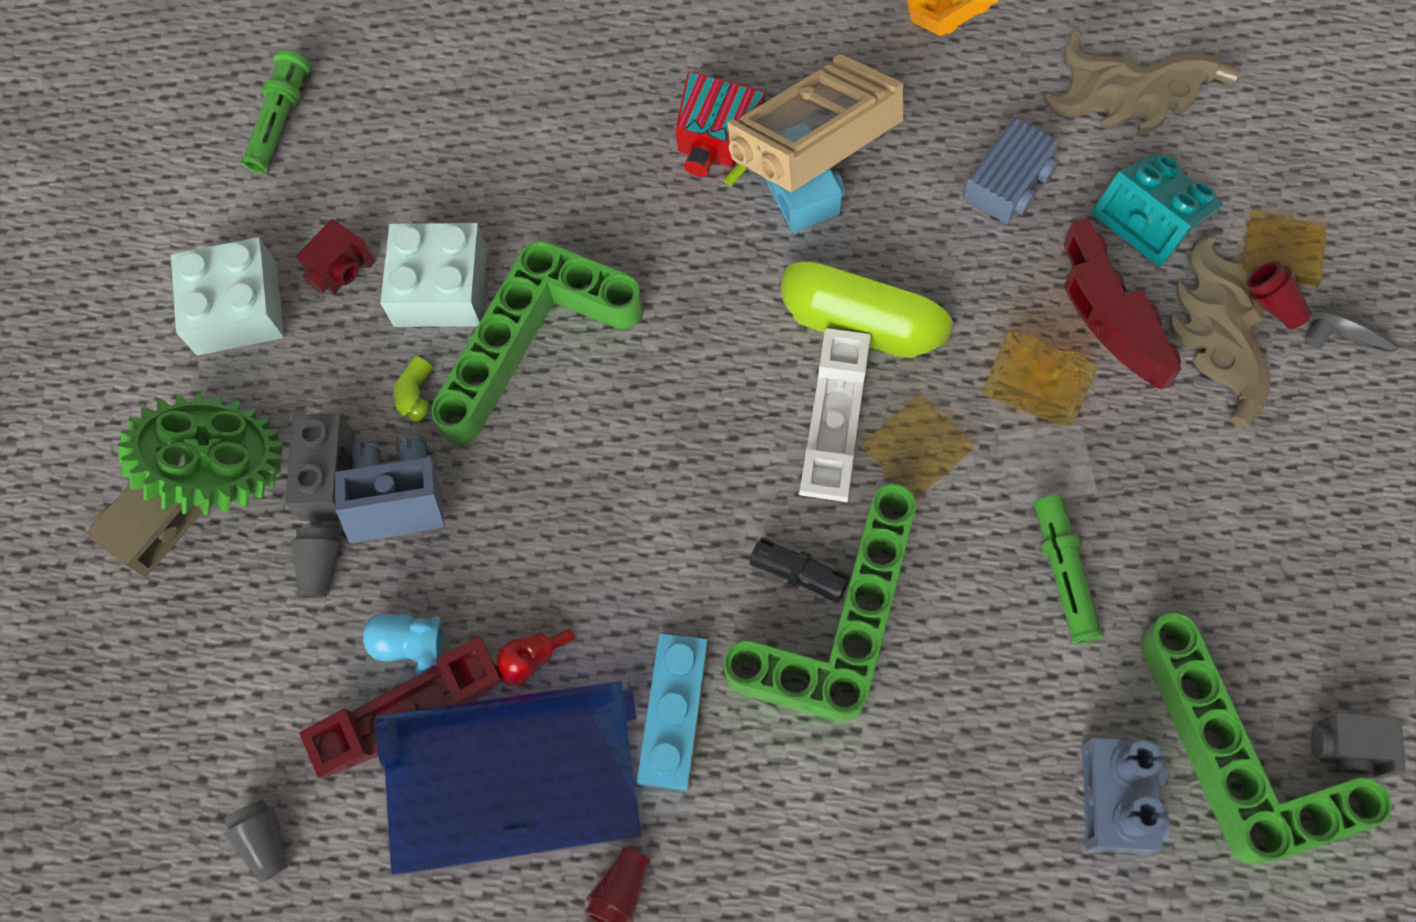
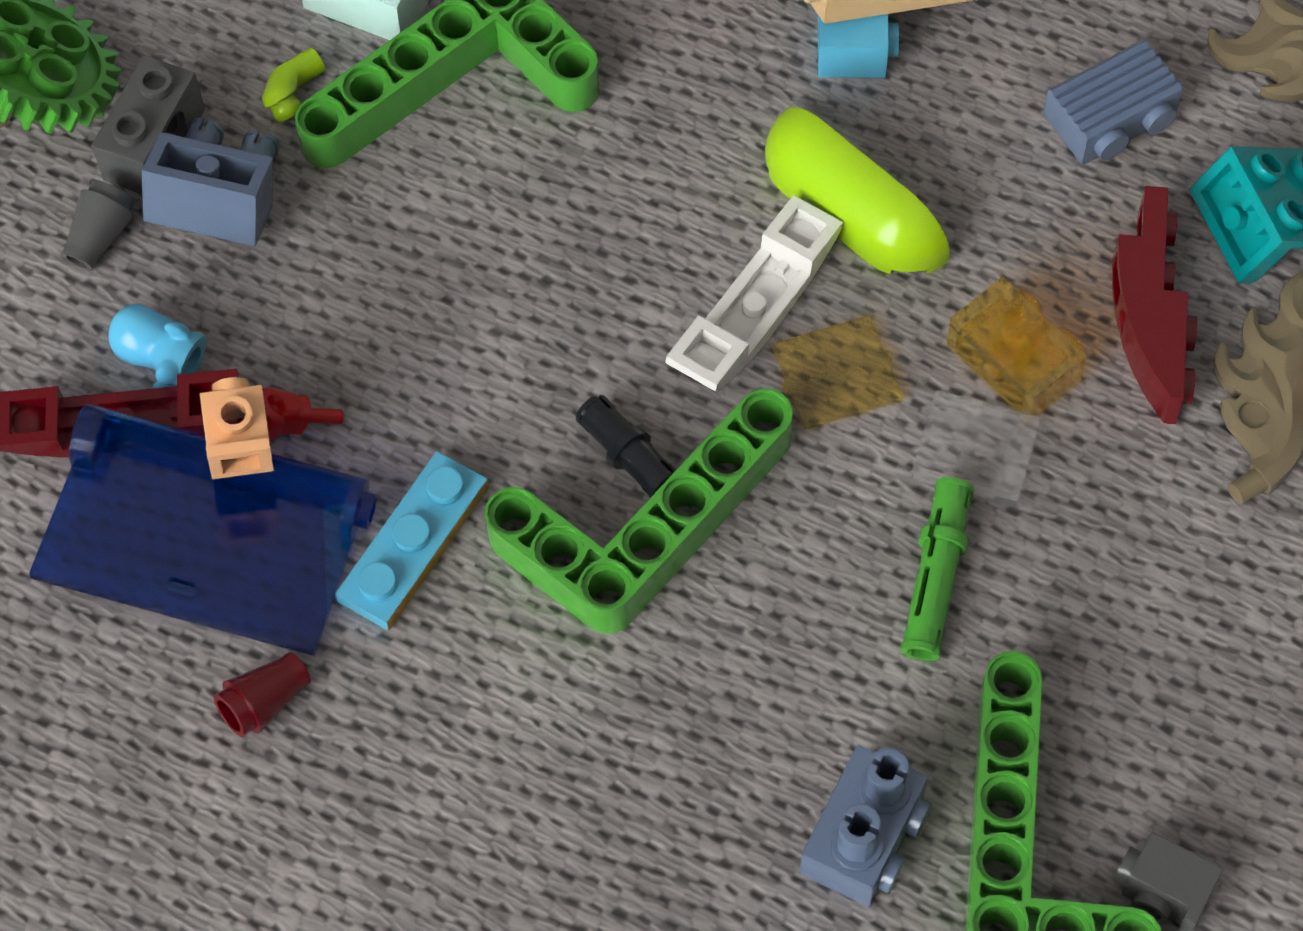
camera: 20 degrees right, 5 degrees down
none -> light nougat brick [200,377,274,480]

